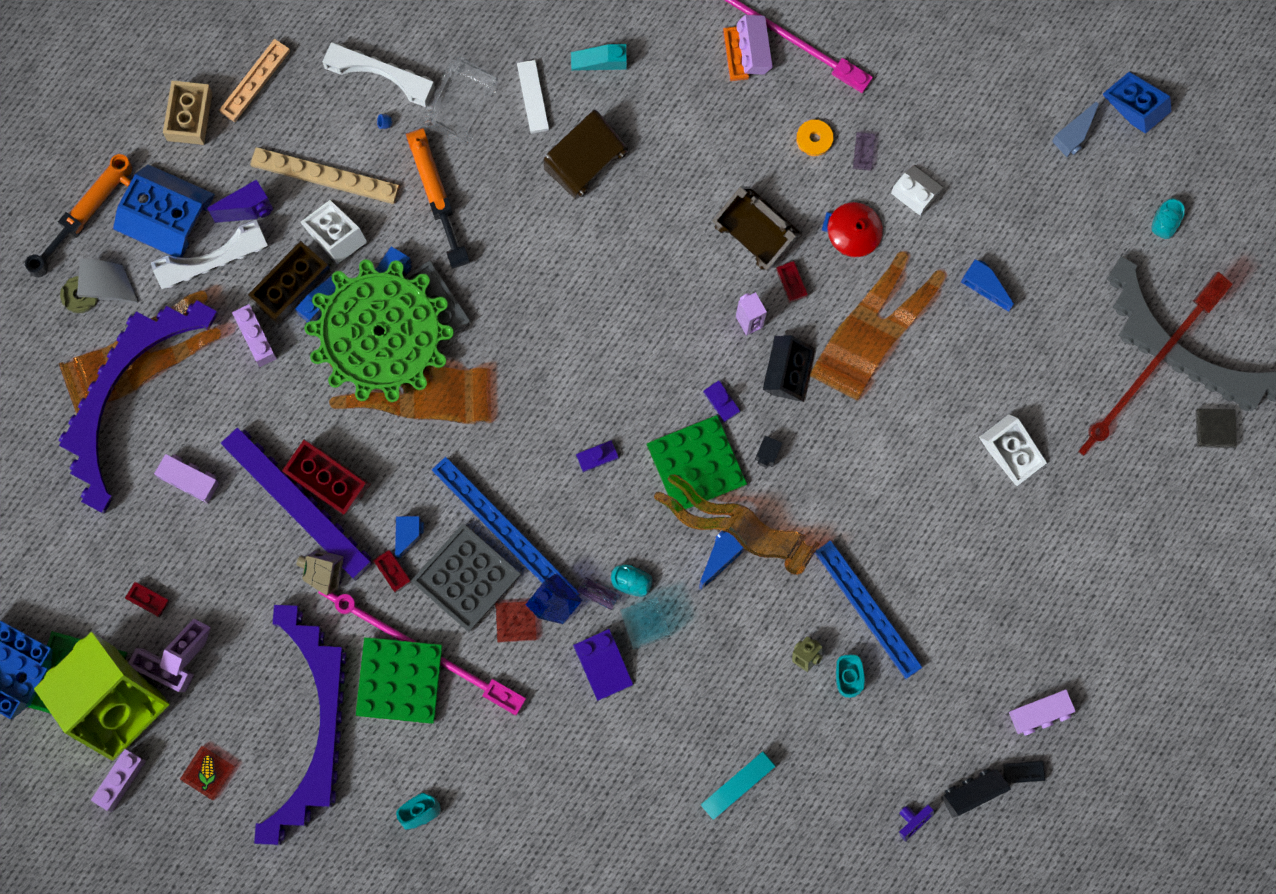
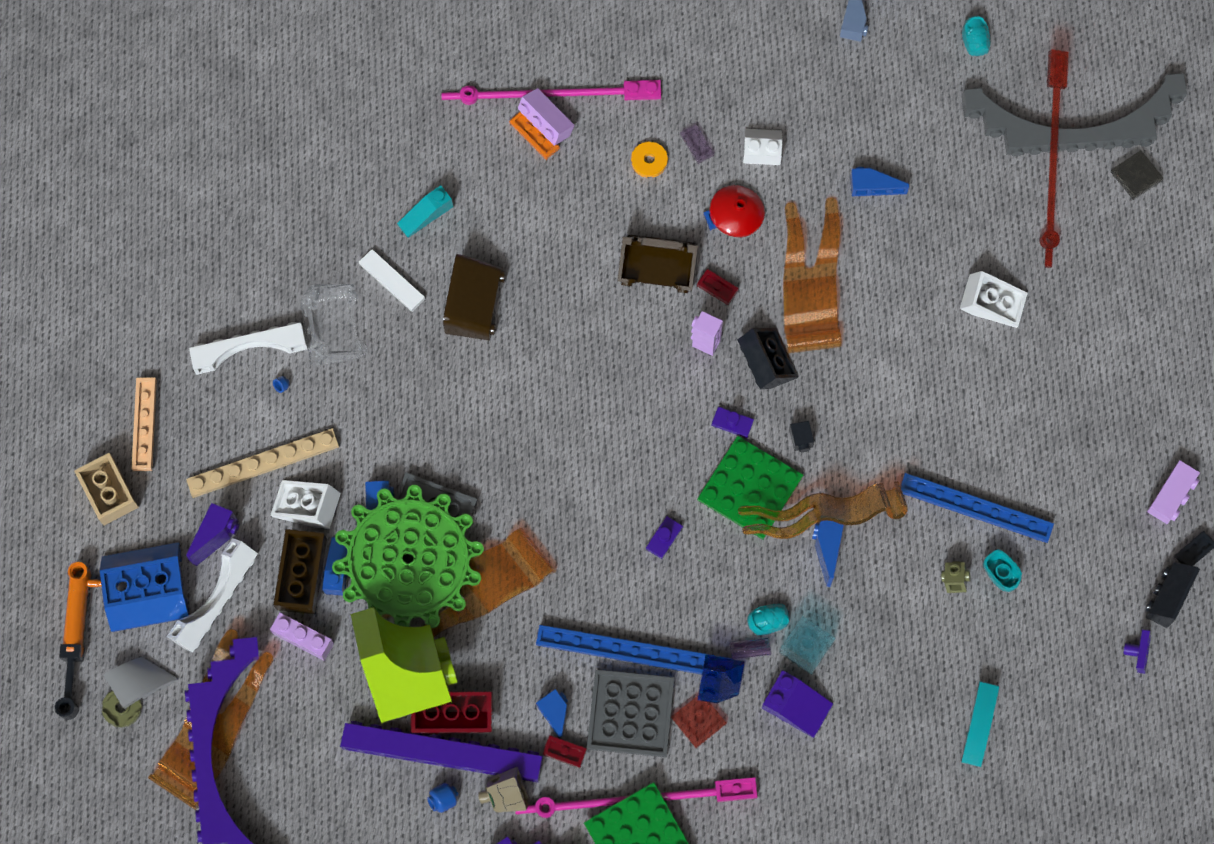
camera: 30 degrees left, 5 degrees down
lavender brick [154,454,219,504] -> none
orange piece [406,128,470,269] -> none
none -> lime brick [351,607,458,723]
none -> blue head [427,783,458,813]

